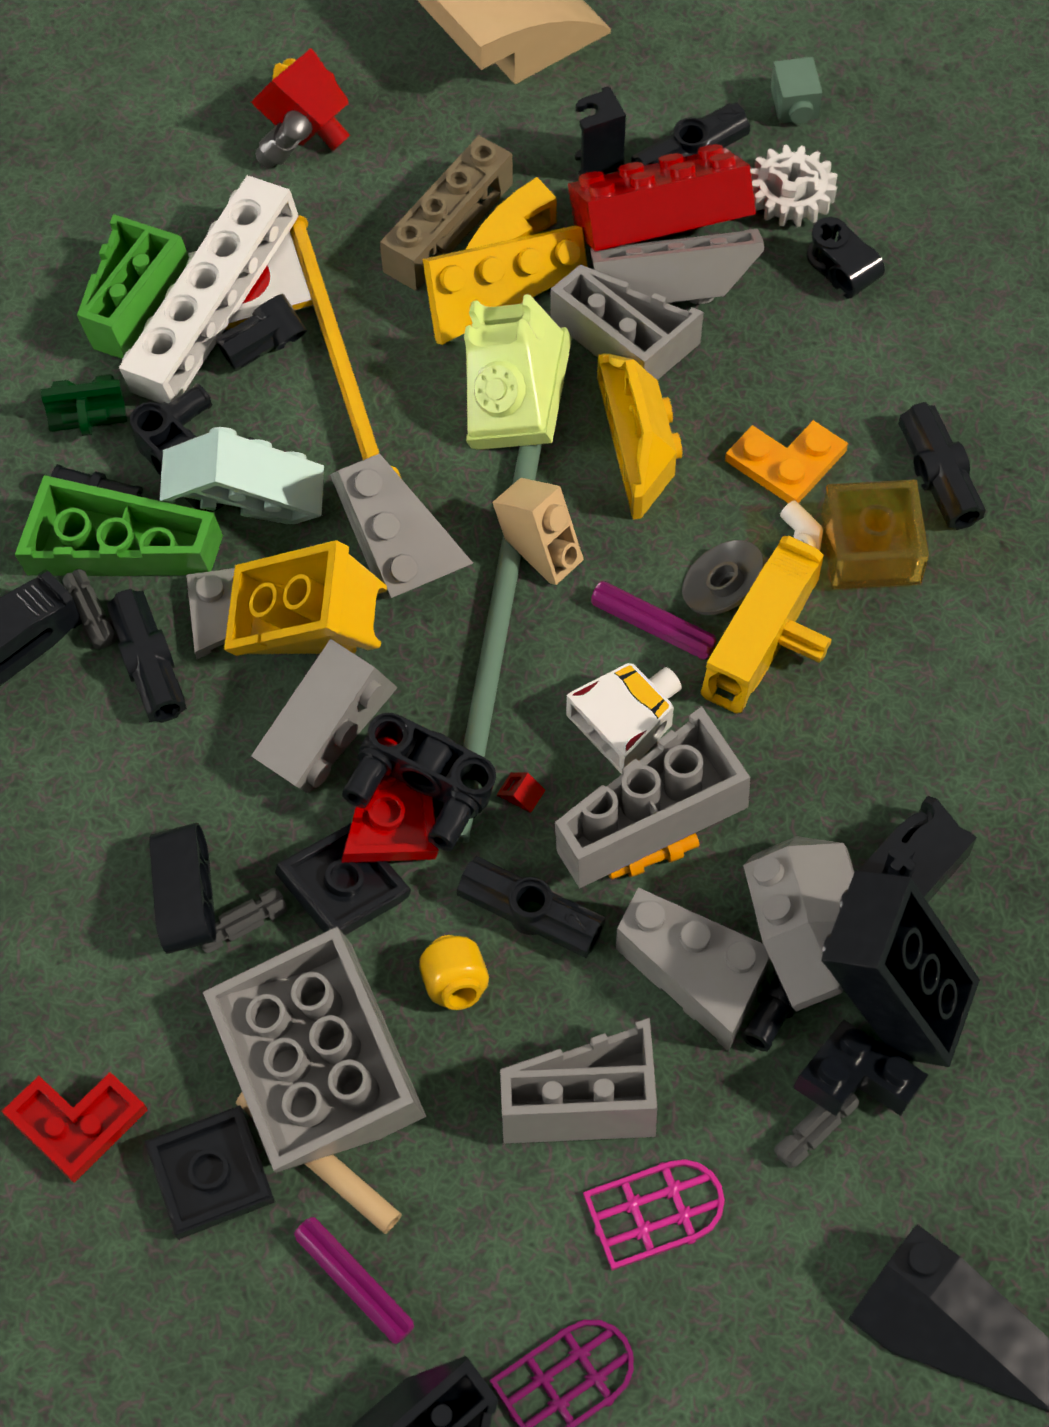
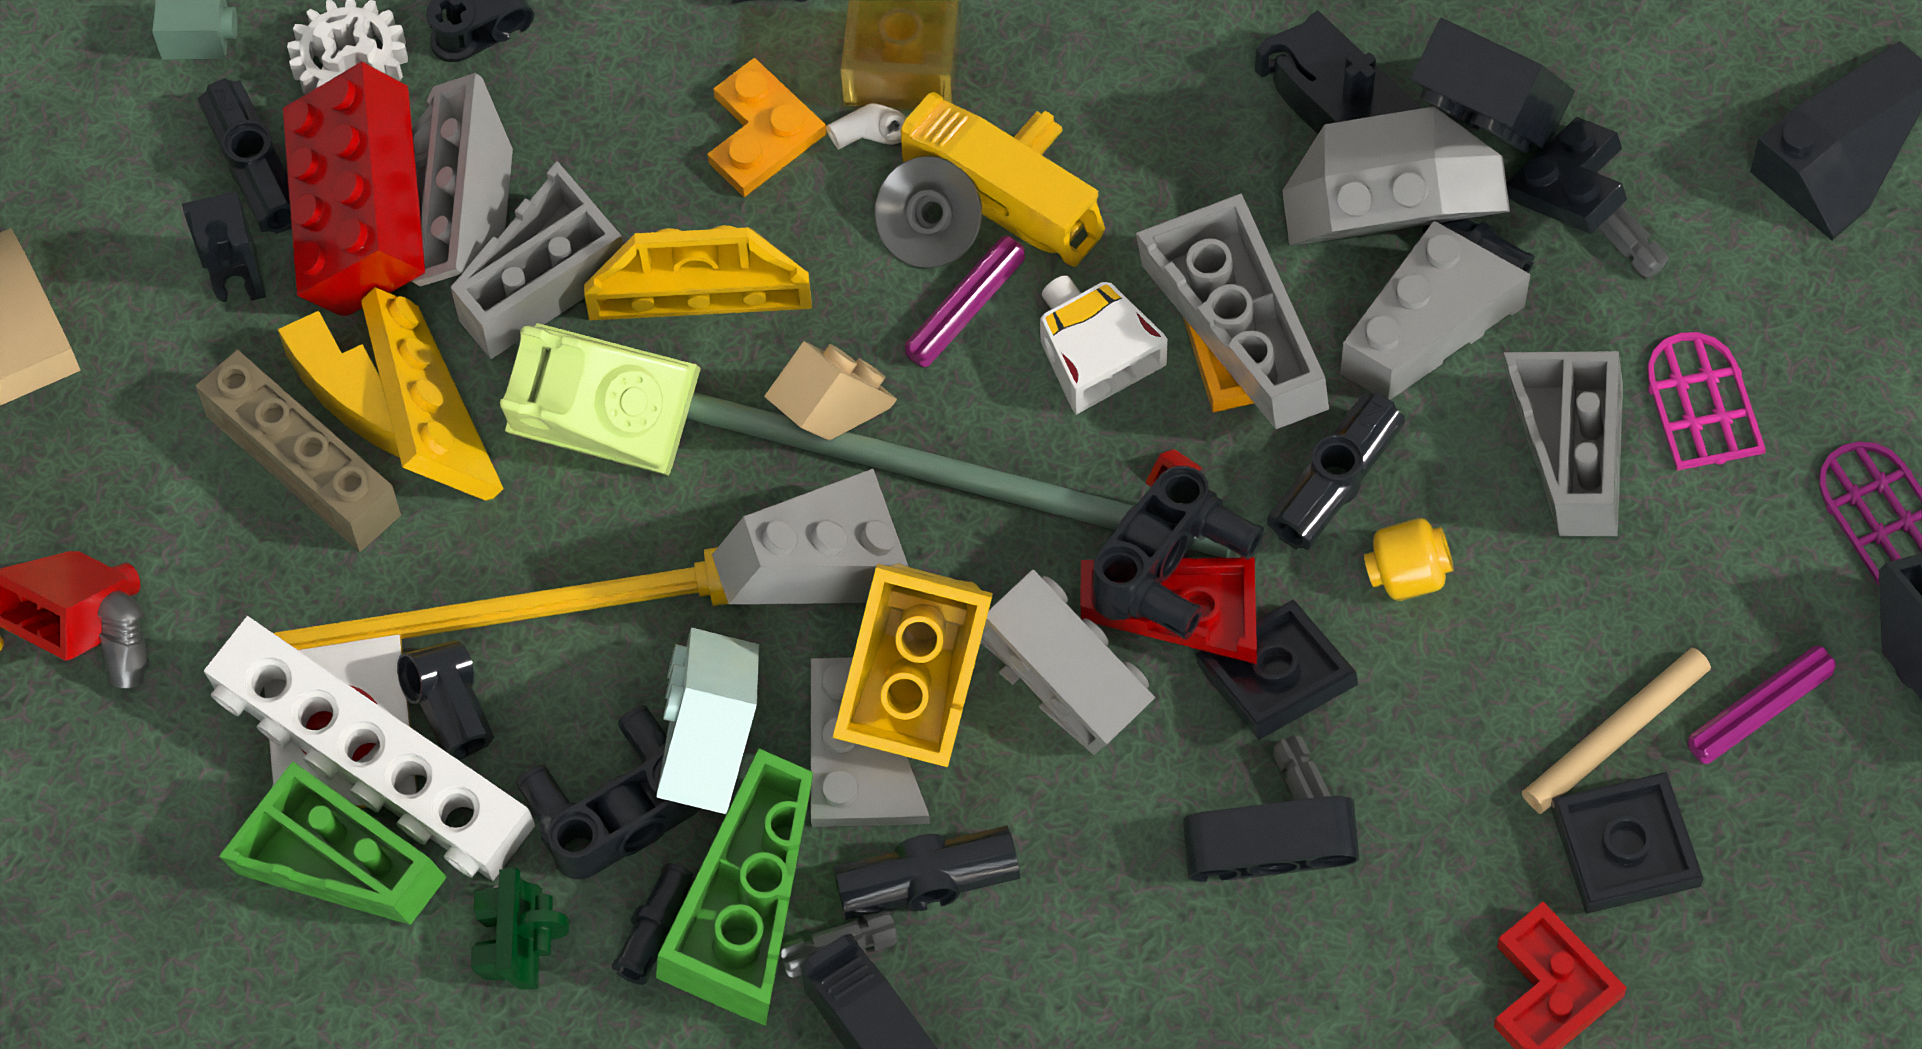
camera: 80 degrees left, 0 degrees up
light grey slope [203,927,426,1173] -> none

